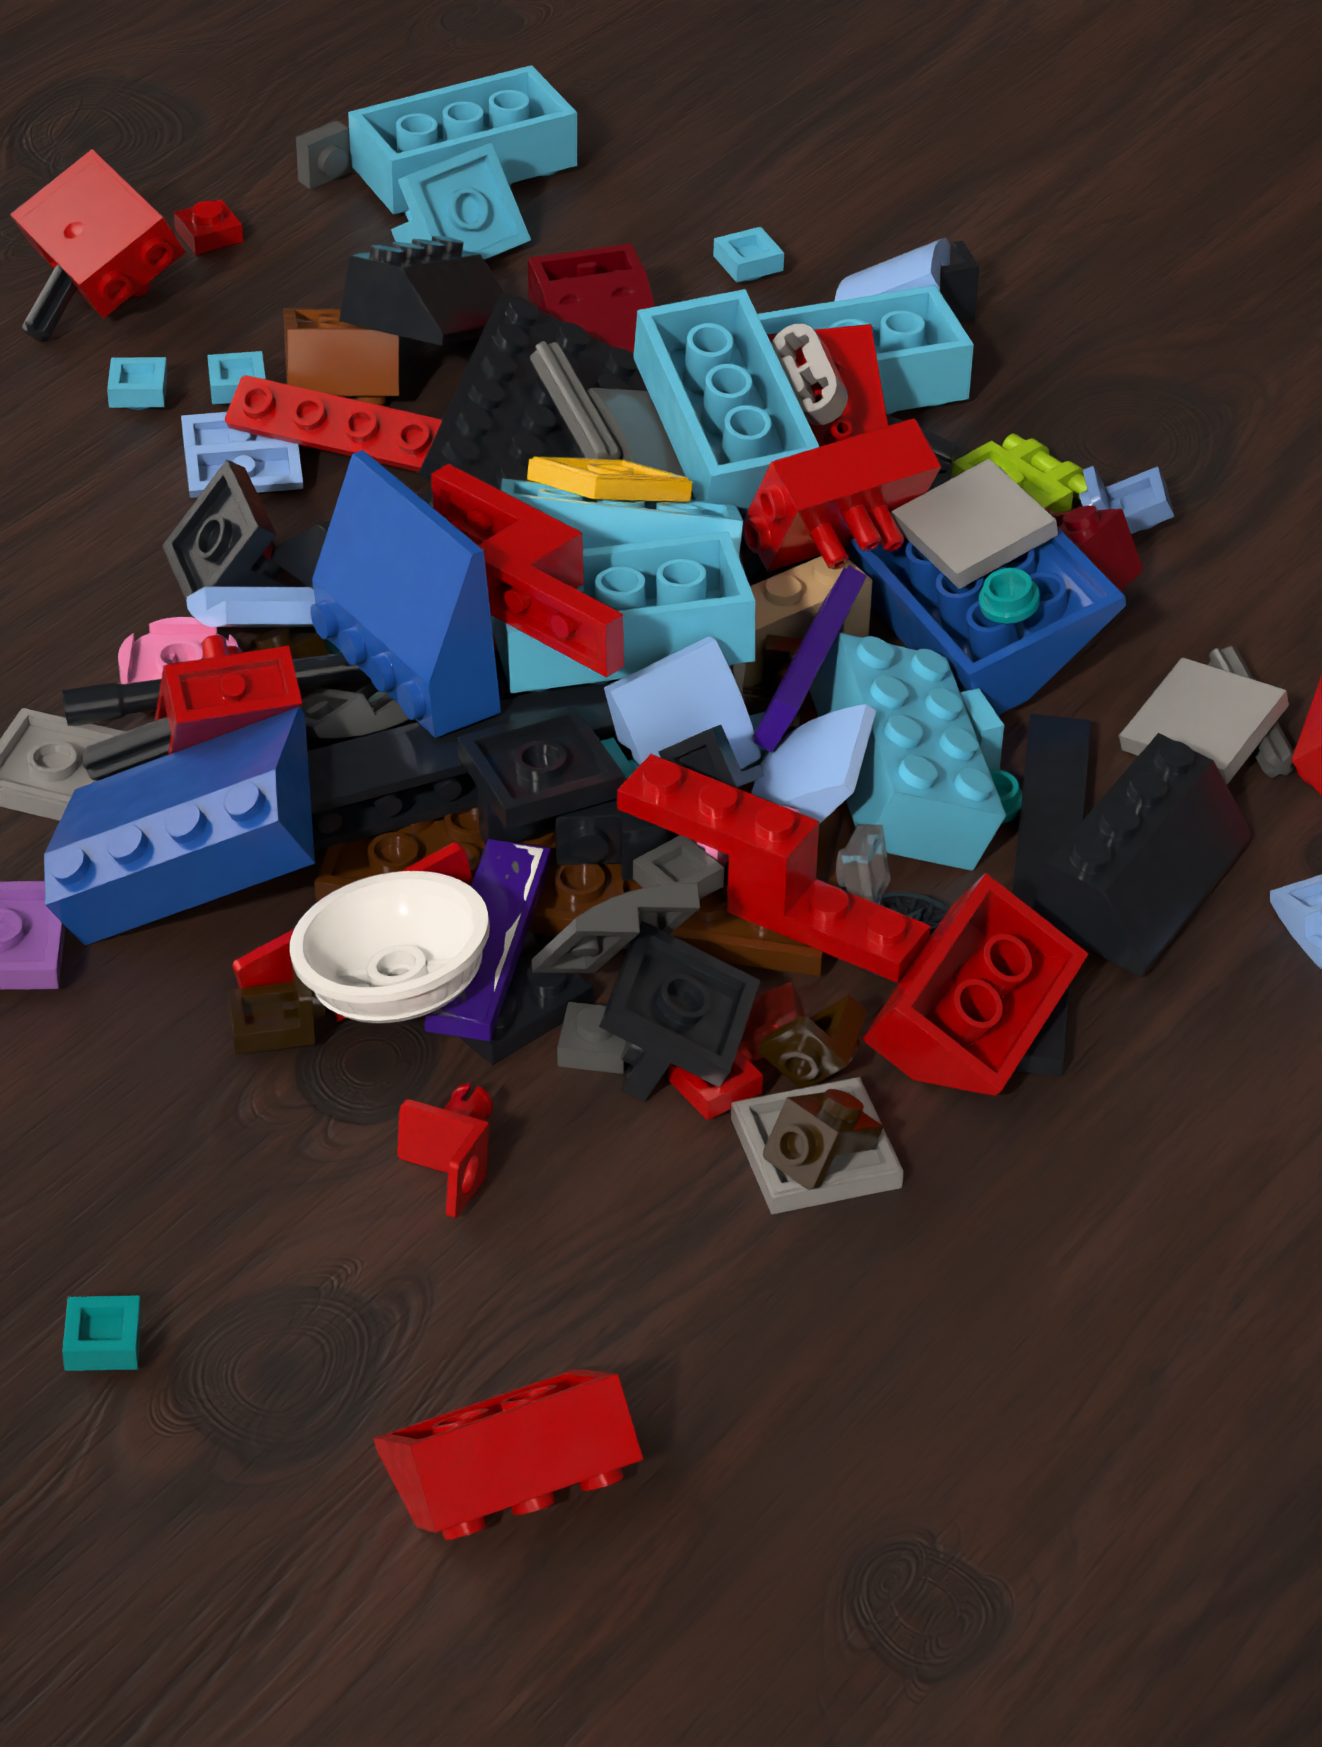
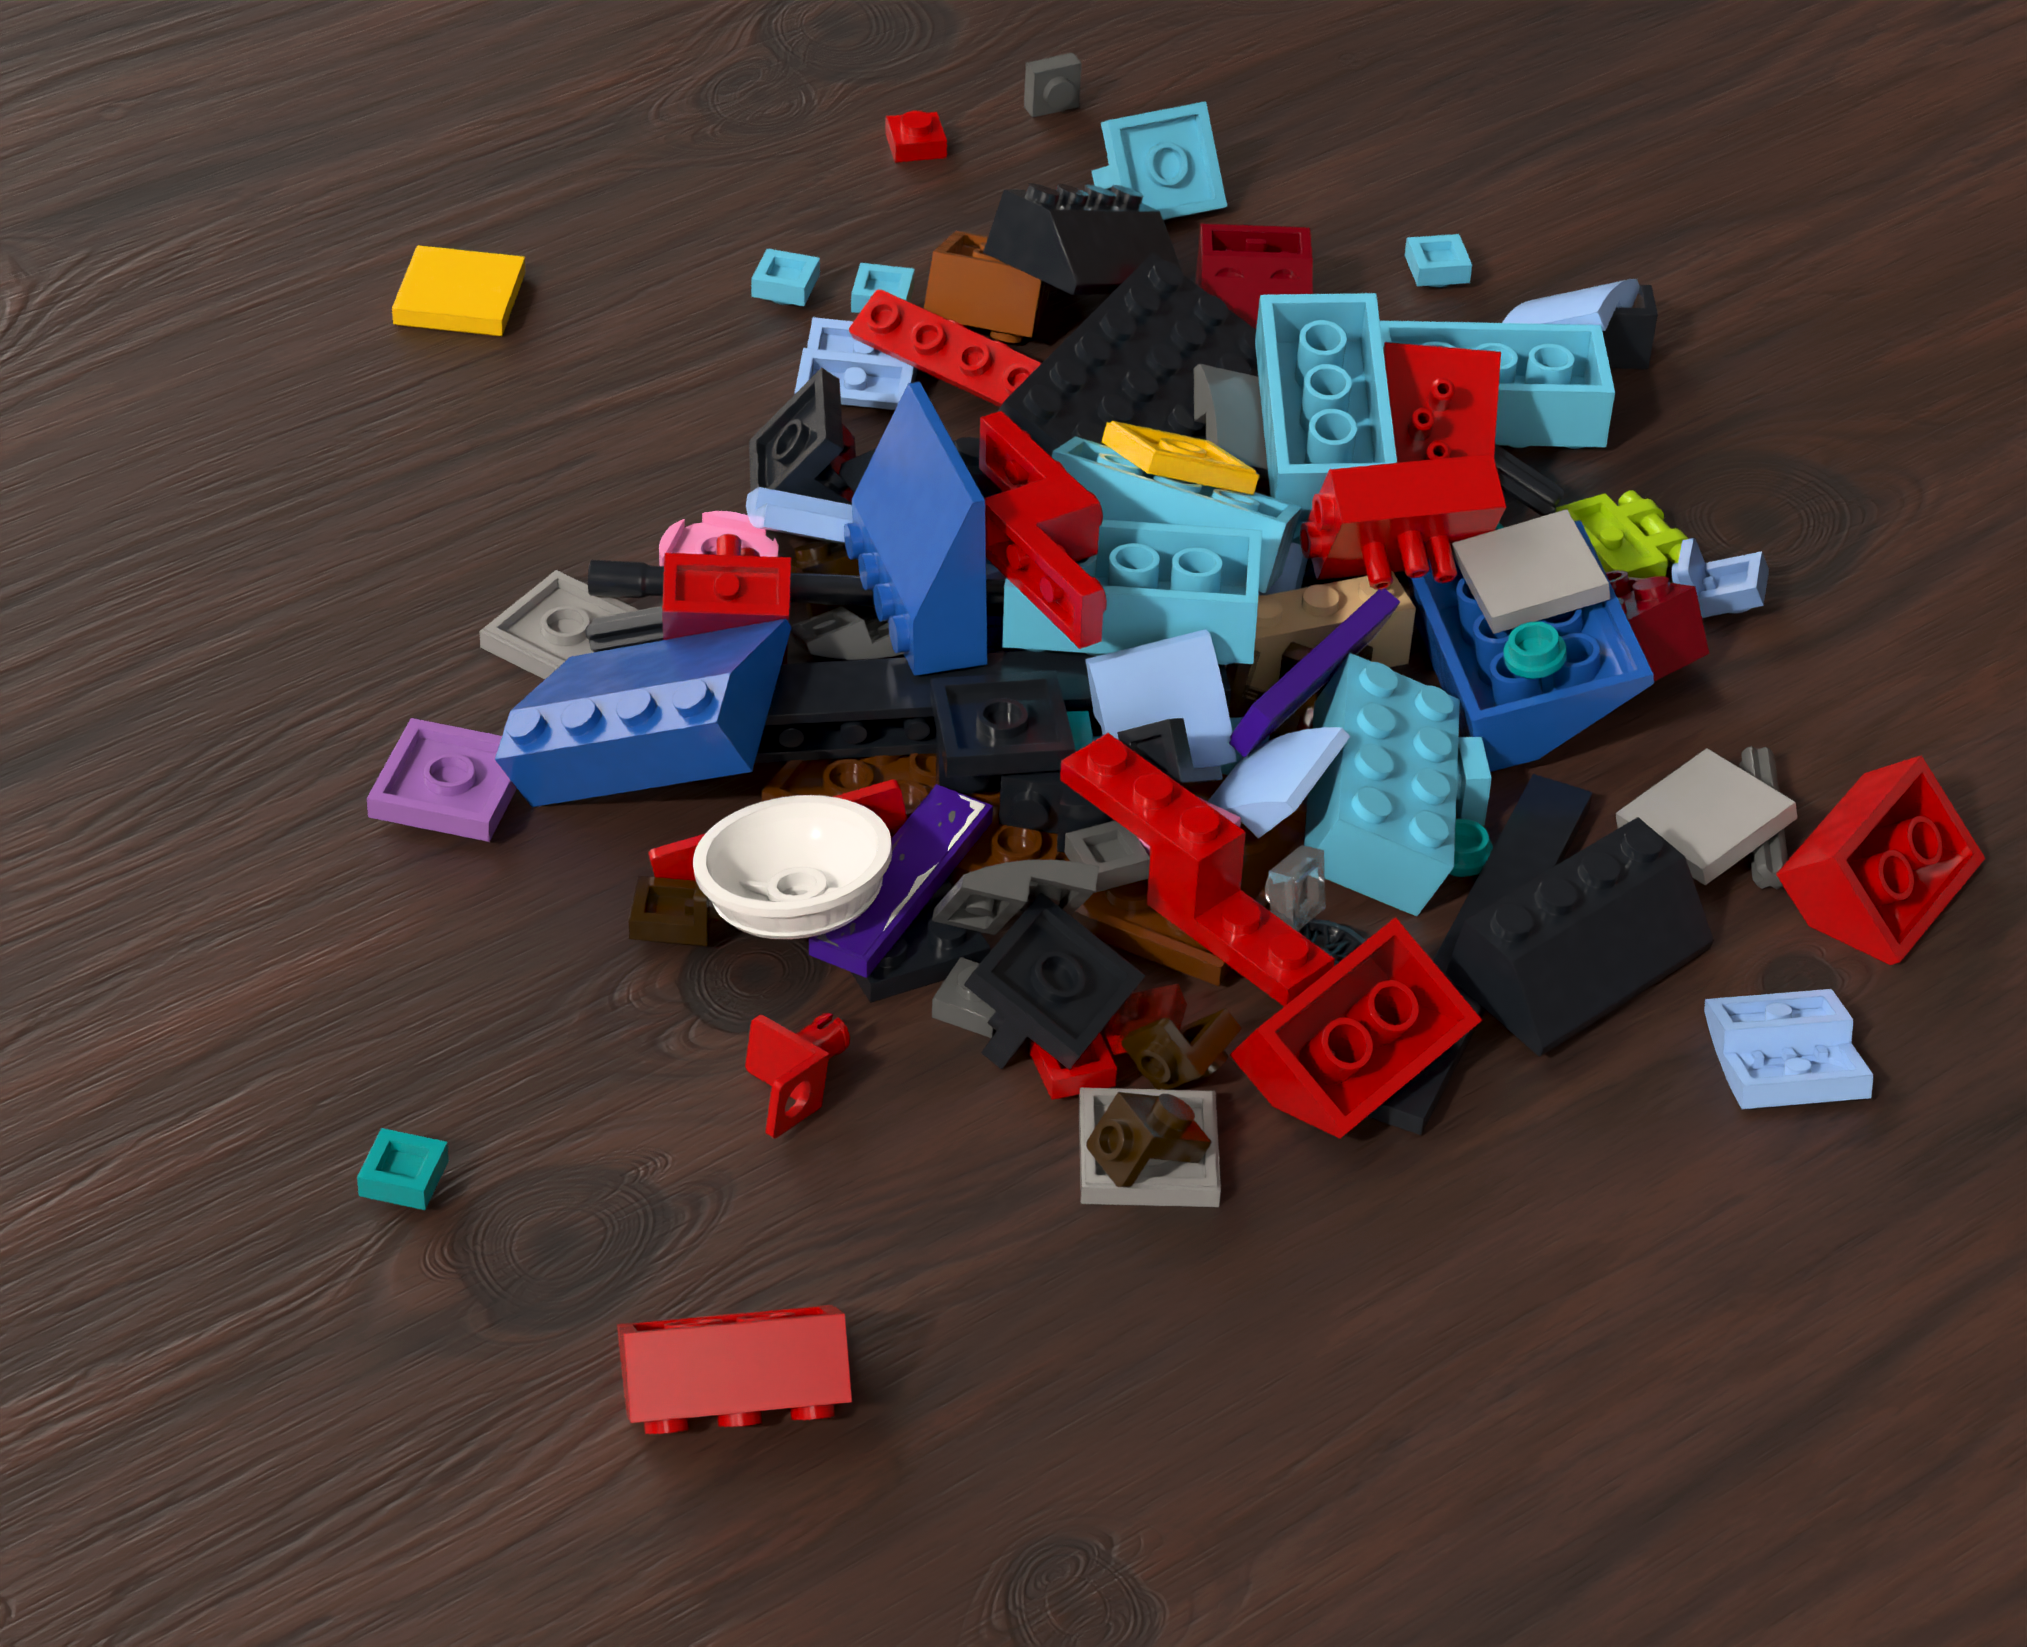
camera: 15 degrees right, 0 degrees up
piece [10,149,186,342] -> none
medium azure brick [348,65,577,215] -> none
dark grey axle [530,341,621,459] -> none
light grey beam [772,324,848,425] -> none

